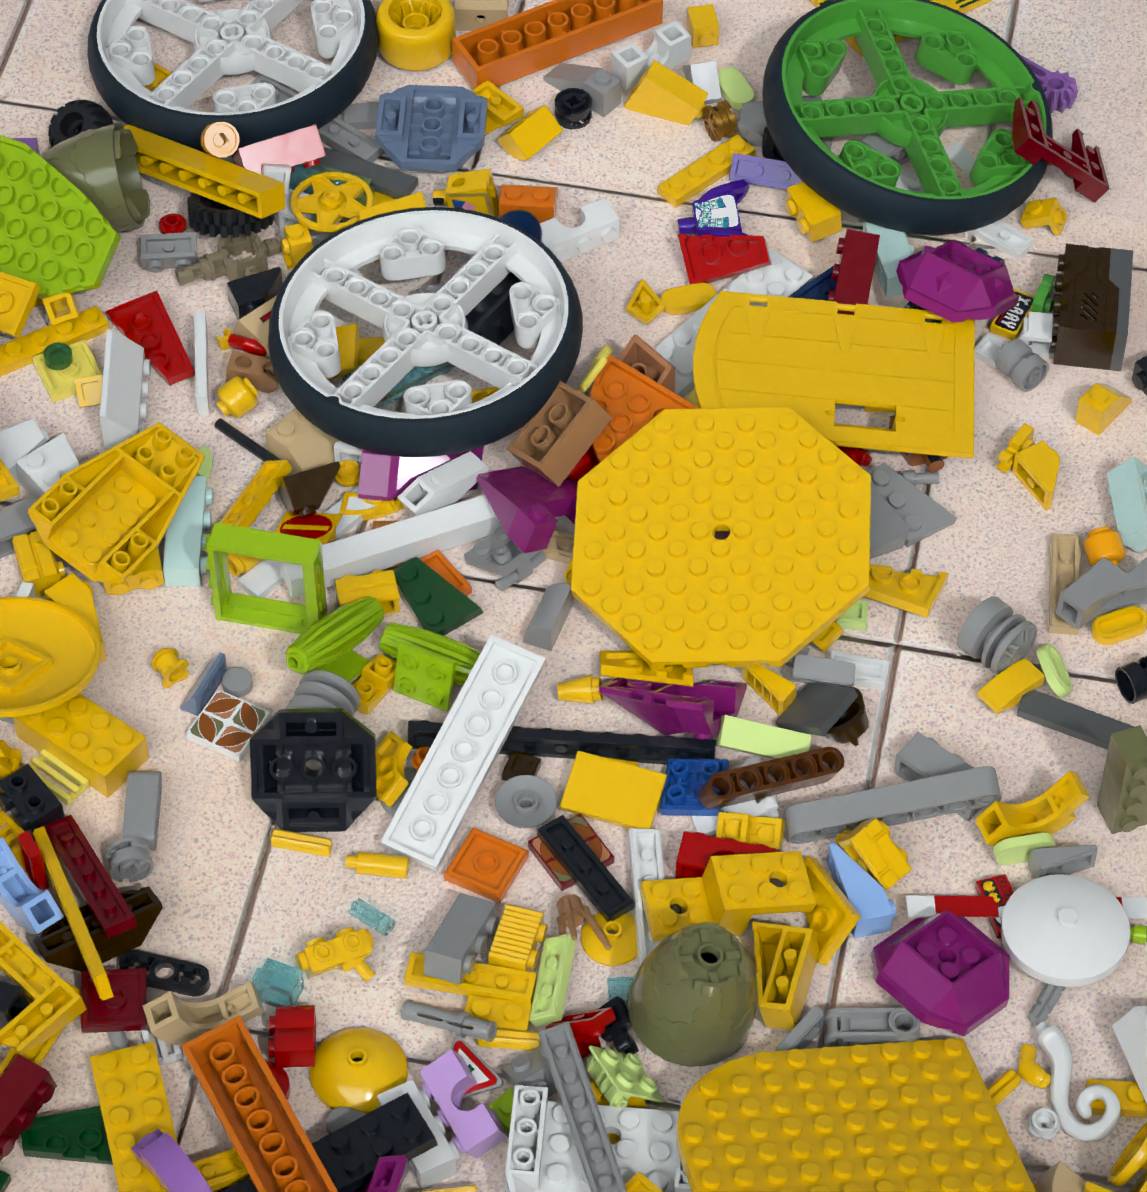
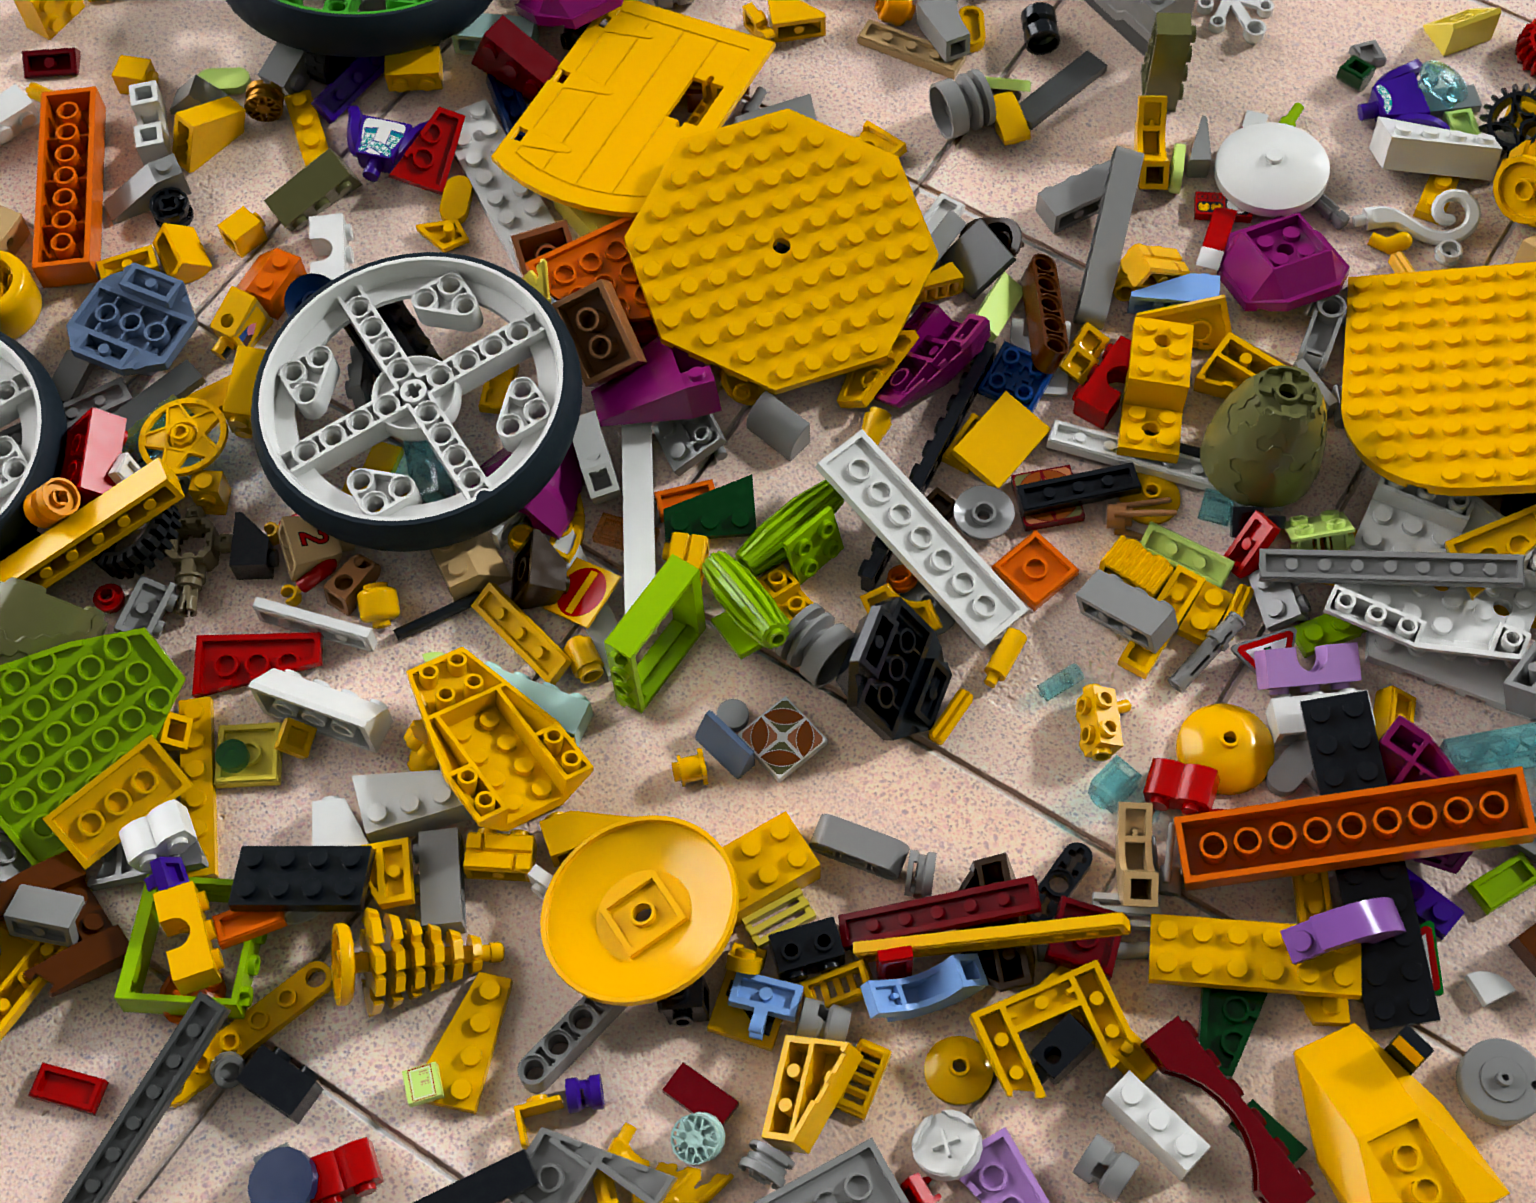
camera: 65 degrees left, 10 degrees up
none -> yellow brick [217,206,268,258]
none -> olive wedge [264,148,363,232]

